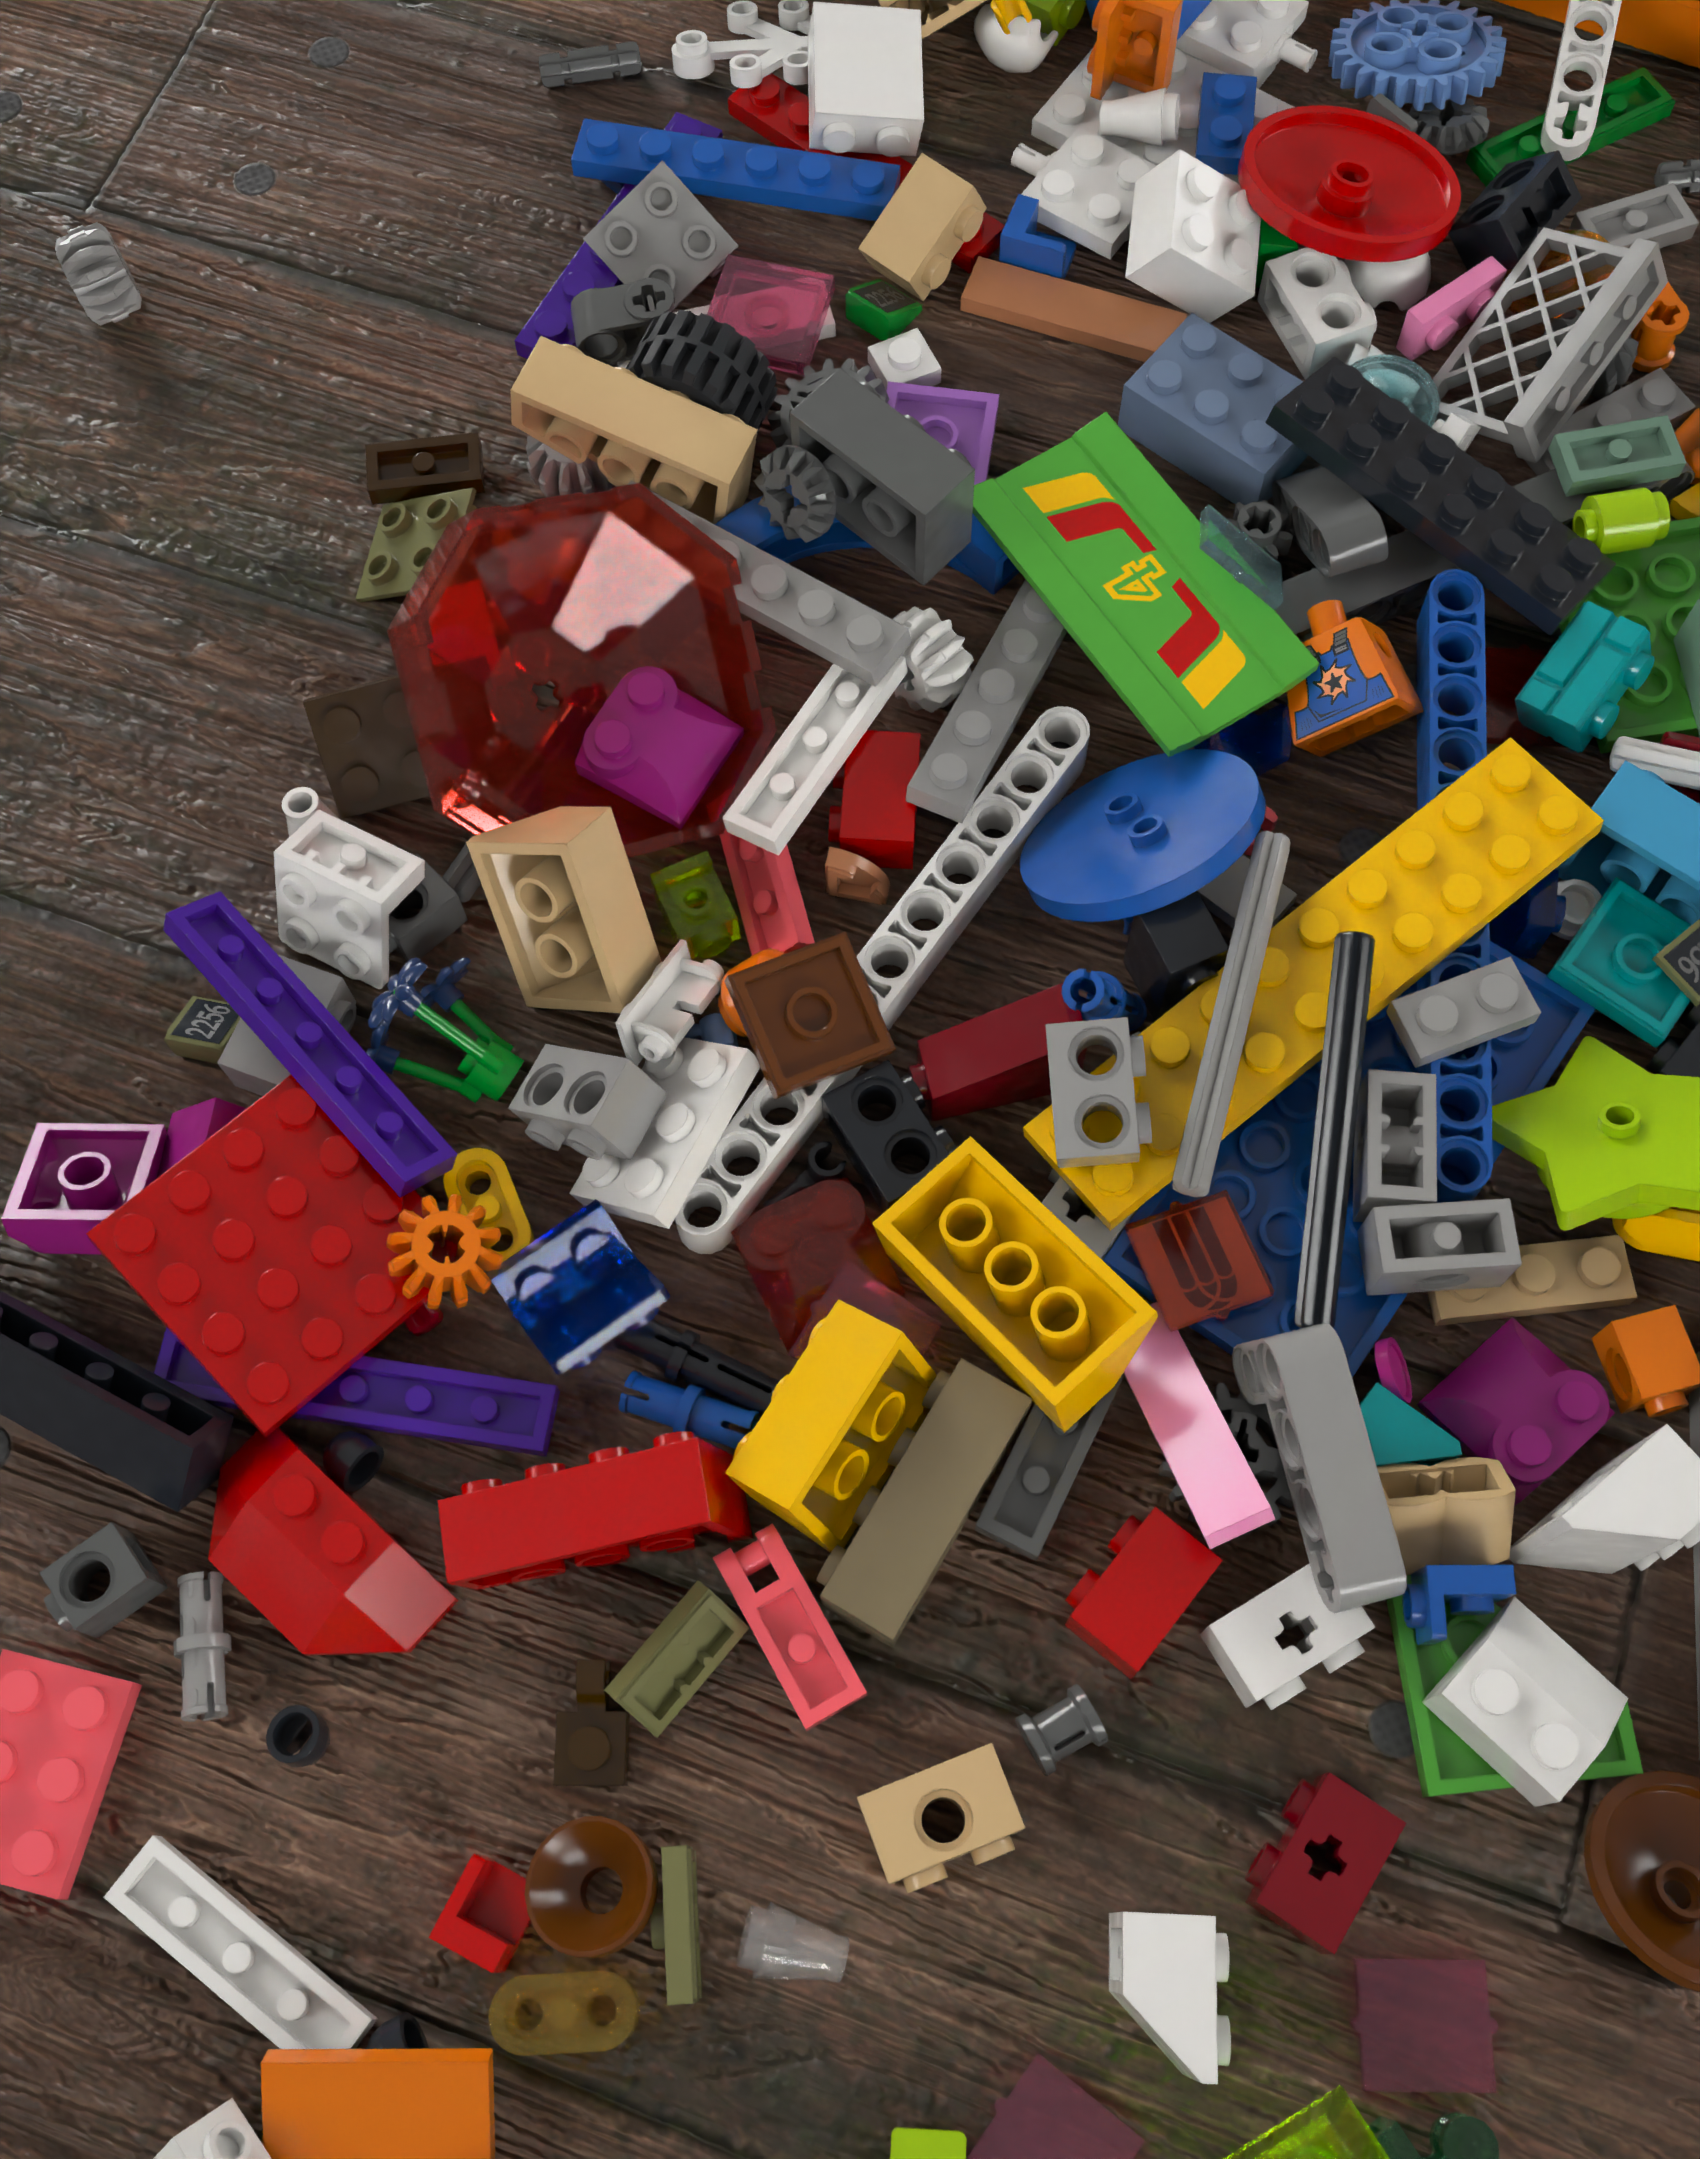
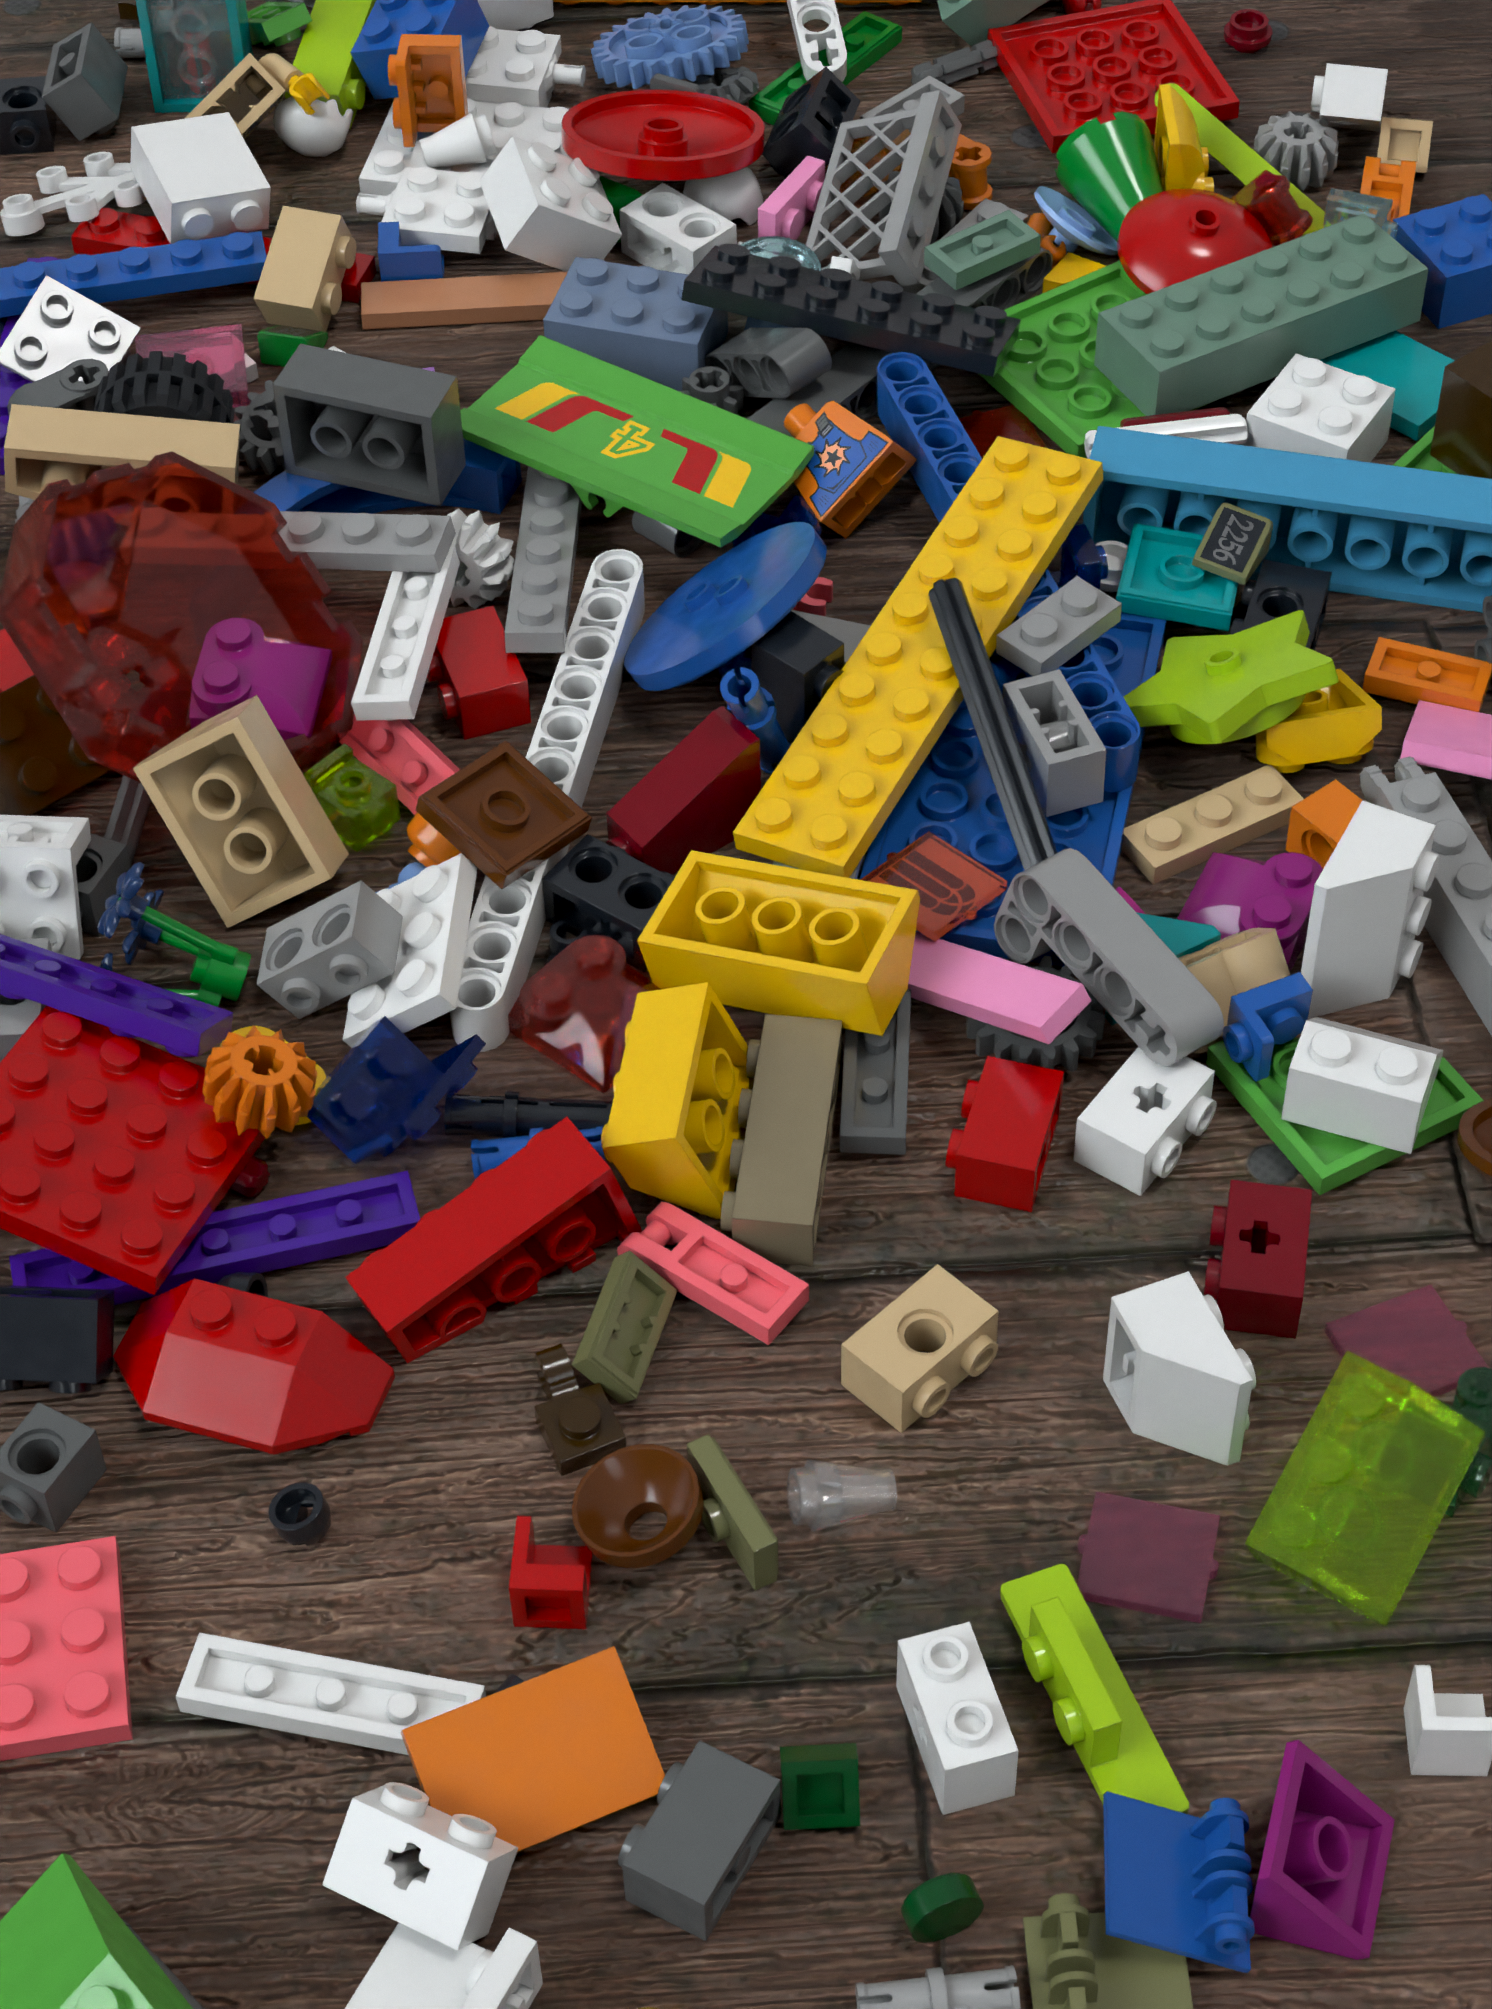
camera: 25 degrees left, 20 degrees down
light grey pin [173,1571,232,1722] -> none
clear yellow plate [489,1971,640,2056] -> none
white hinge [615,939,724,1066] -> none
dark grey gear [754,445,836,543] -> none
nougat tile [825,847,890,905] -> none
dark grey bush [1015,1684,1108,1777] -> none
light grey brick [1045,1017,1152,1168] -> none
light grey axle [1172,831,1291,1197] -> none
blue plate [1195,72,1257,175] -> none
clear light blue piece [1199,504,1283,610] -> none
light grey brick [1357,1198,1522,1296] -> none
teal brick [1515,601,1655,753] -> none
lime brick [1573,488,1670,554] -> none

